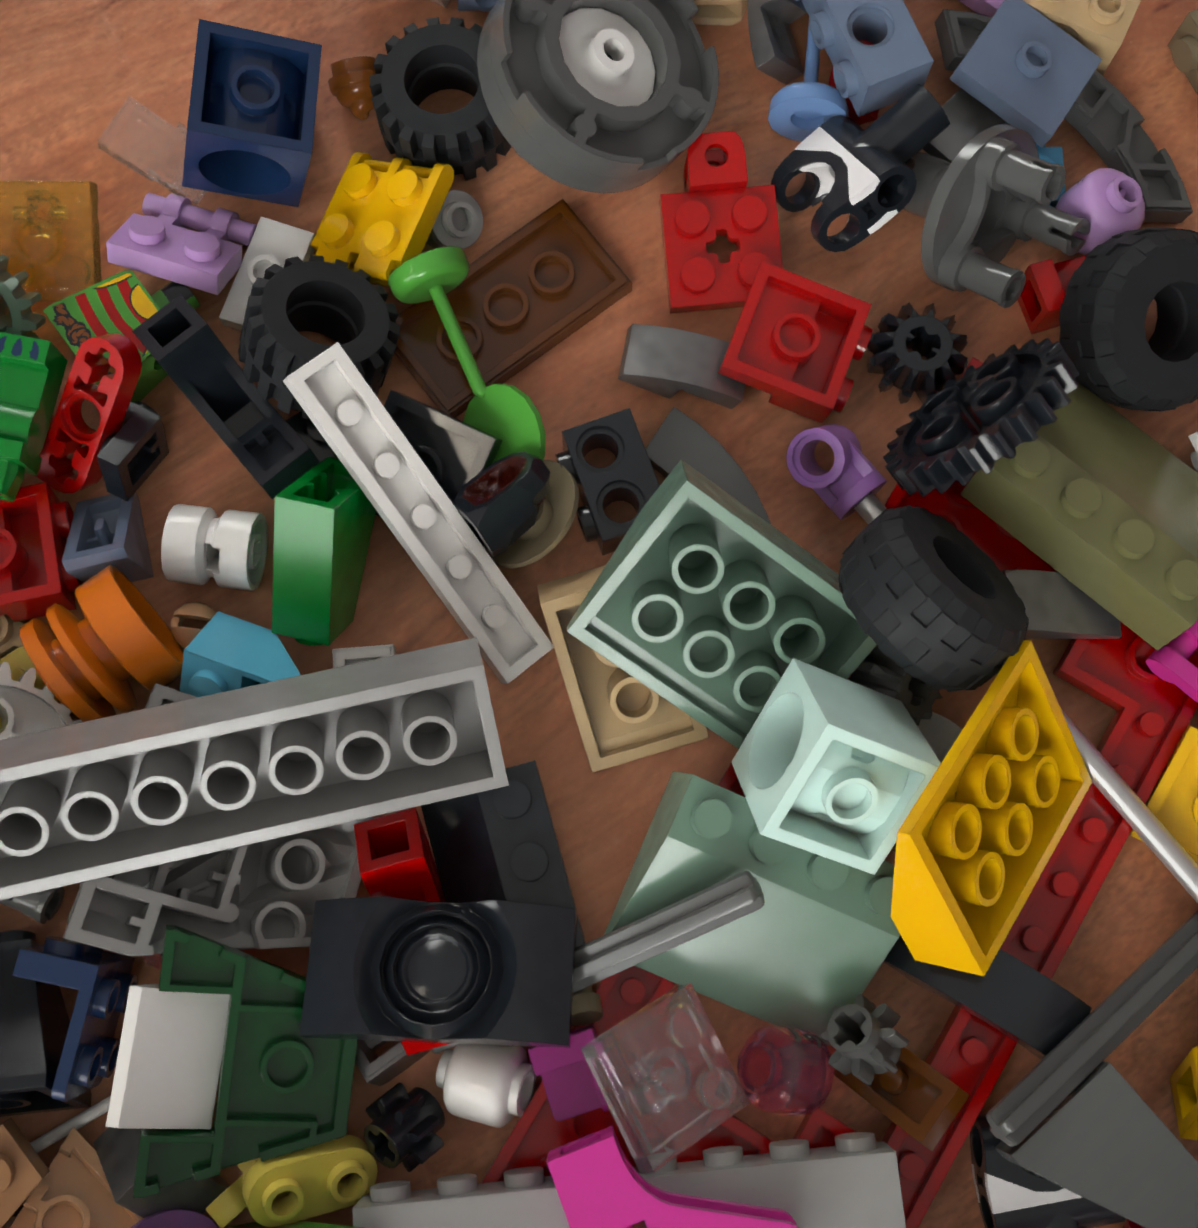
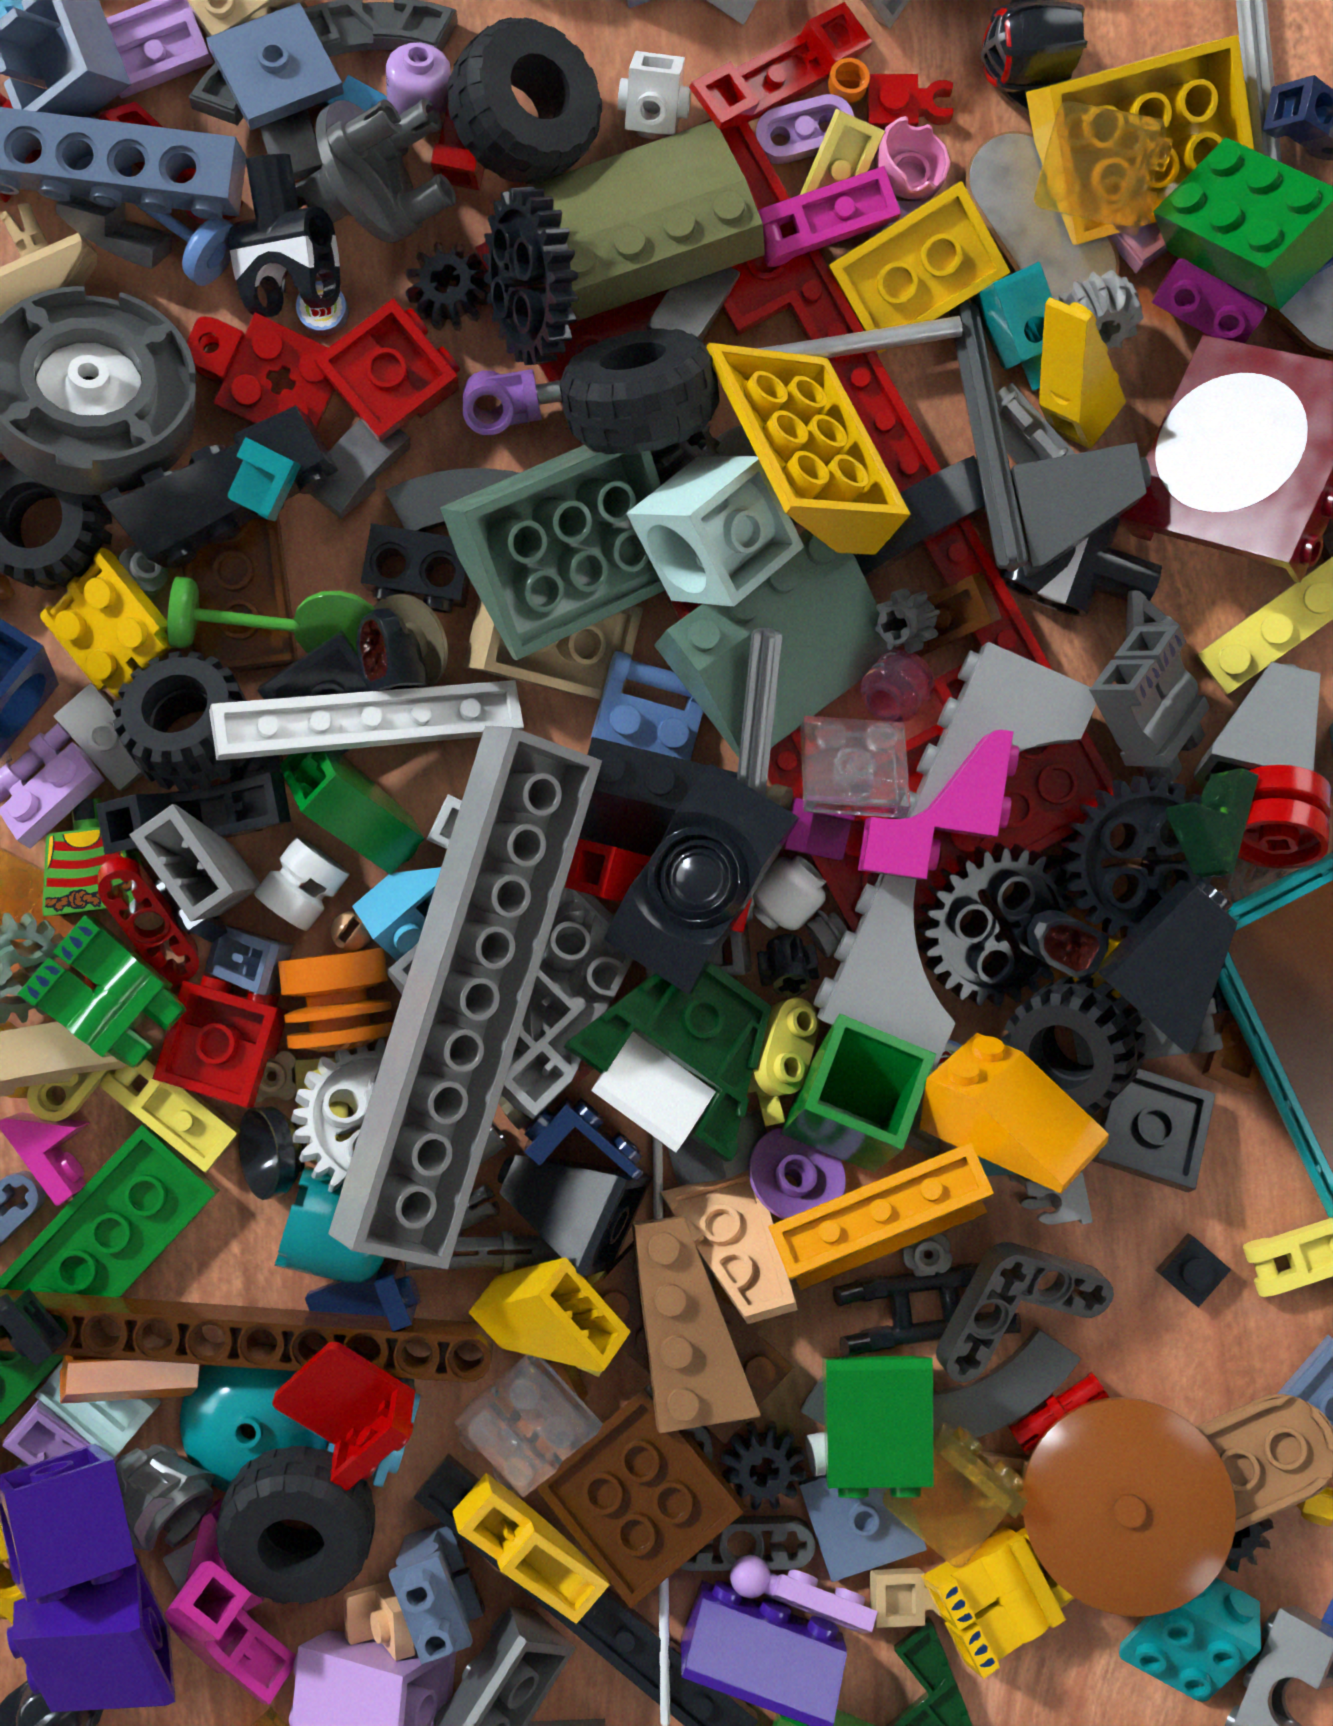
camera: 60 degrees left, 10 degrees up
none -> black wedge [100,405,338,568]
none -> light grey slope [129,804,260,922]
none -> teal panel [228,437,301,521]
none -> tile [296,281,349,336]
none -> medium blue plate [591,650,703,761]
none -> light grey plate [805,910,847,958]
none -> light grey hinge [996,383,1076,465]

